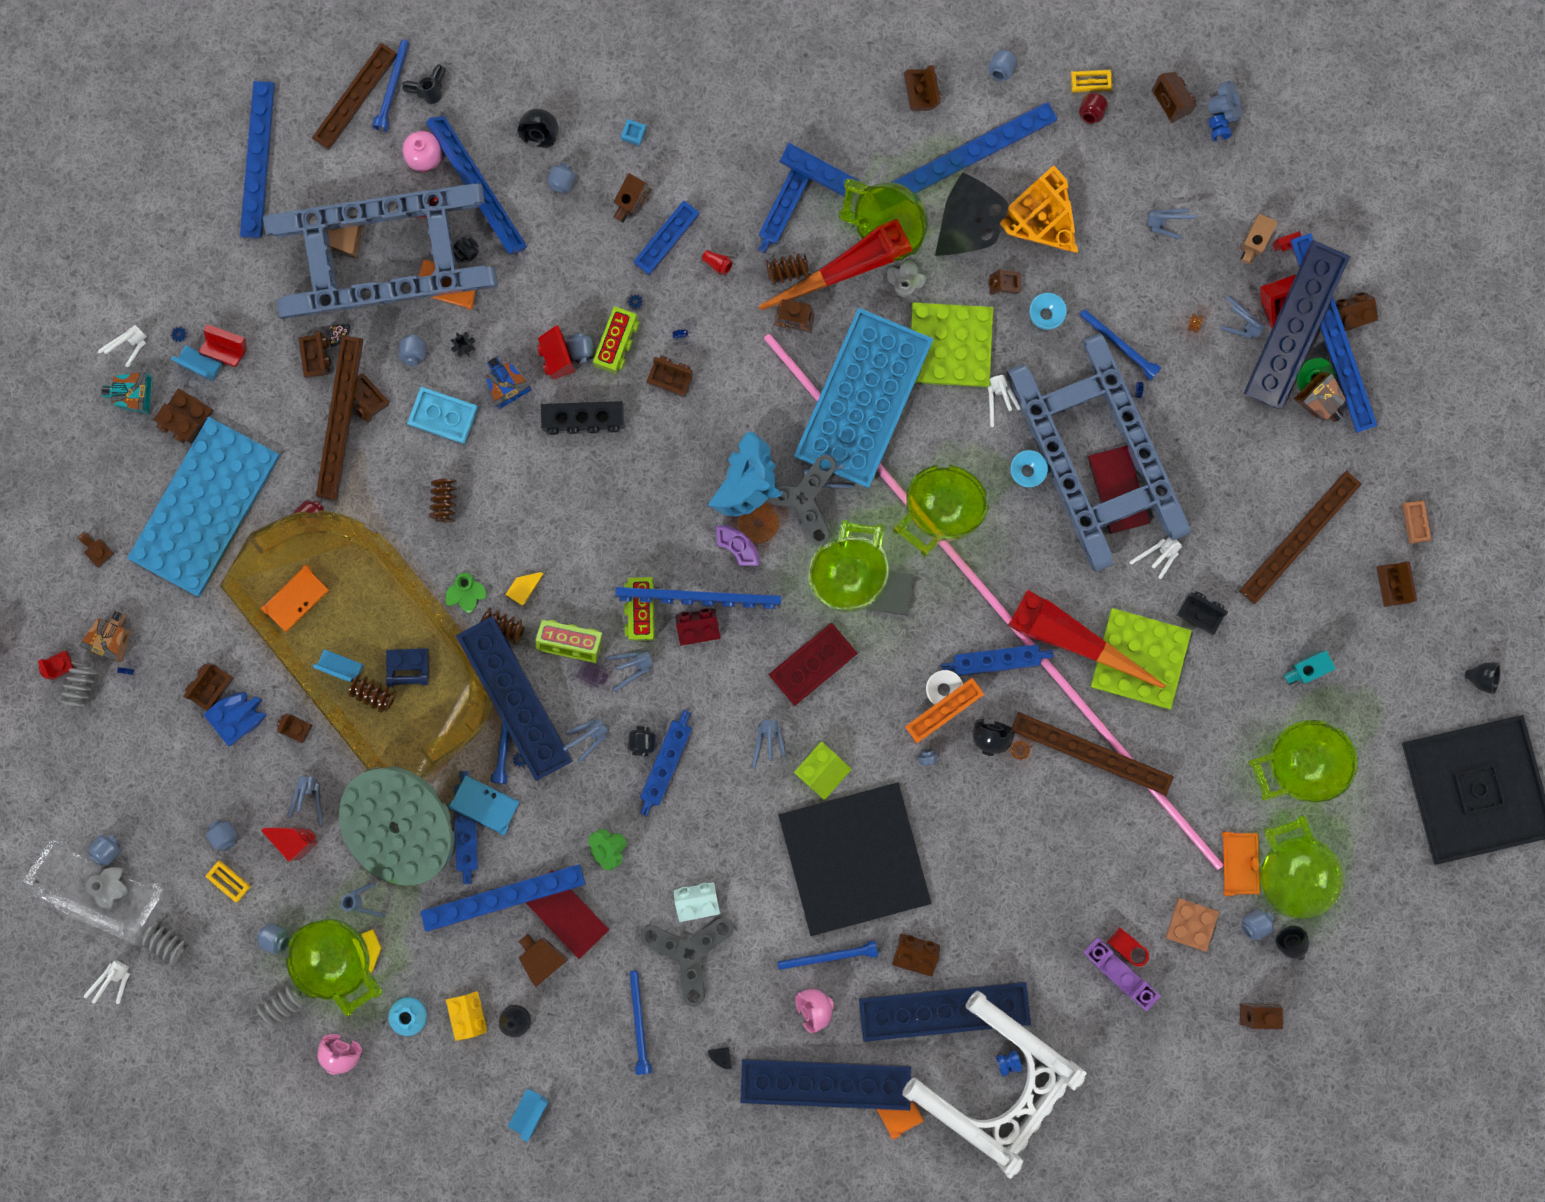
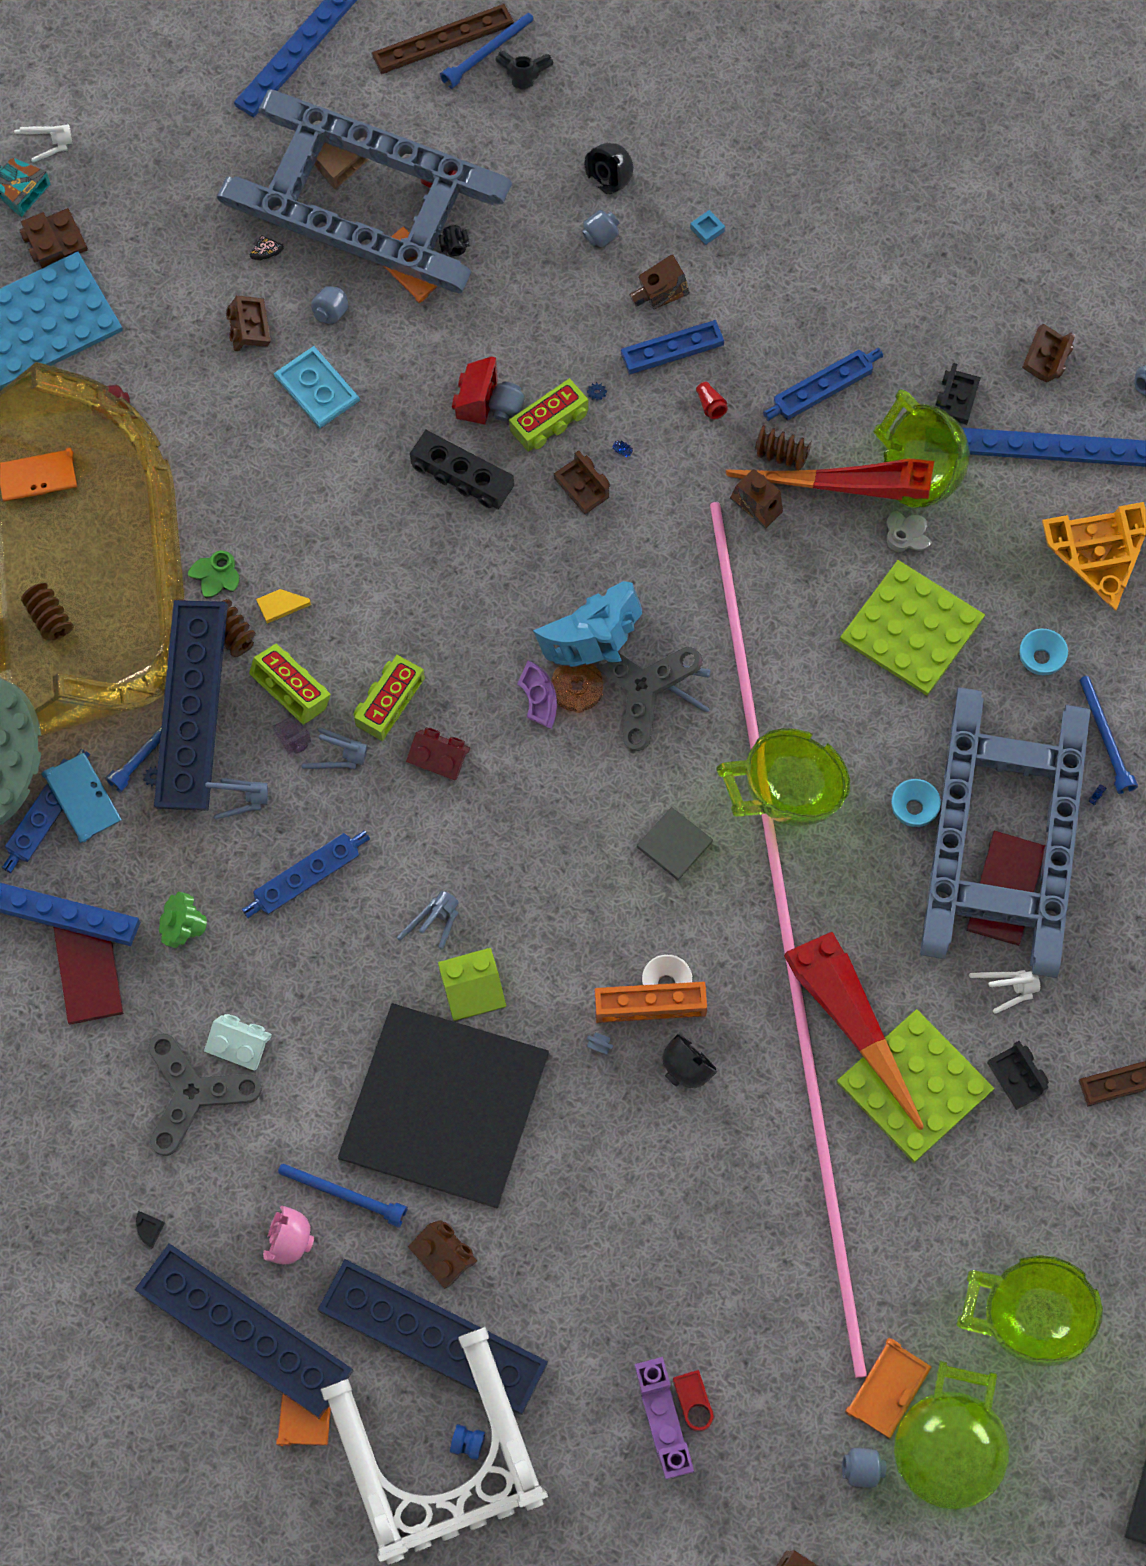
camera: 30 degrees right, 15 degrees down
clear blue piece [171,327,187,342] -> none
dark azure panel [171,345,222,382] -> none
red panel [199,324,247,367] -> none
reddish brown bracket [299,331,332,378] -> none
dark azure panel [313,649,364,683] -> none
reddish brown tile [316,335,364,500] -> none
dark blue plate [386,648,429,687] -> none
bright pink cylinder [402,131,443,172] -> none
blue plate [426,116,527,254] -> none
reddish brown piece [429,479,457,523] -> none
black gear [450,332,476,358] -> none
torso [485,357,532,410] -> none
reddish brown torso [518,934,569,987] -> none
blue plate [614,587,781,609] -> none
black head [628,726,656,756] -> none
blue piece [630,970,652,1075] -> none
dark red tile [768,622,858,706] -> none
blue plate [779,143,859,200] -> none
dark azure plate [794,307,933,489] -> none
clear neon green windscreen [808,520,890,612] -> none
black piece [935,172,1009,256] -> none
blue plate [941,645,1054,676] -> none
white plant [987,375,1021,427] -> none
reddish brown bracket [988,270,1021,294] -> none
clear orange bush [1010,741,1030,760] -> none
reddish brown tile [1011,712,1174,795] -> none
nougat plate [1165,898,1219,952] -> none
black helmet [1275,926,1309,960] -> none
teal torso [1283,650,1336,685] -> none
none -> black bracket [935,363,981,425]

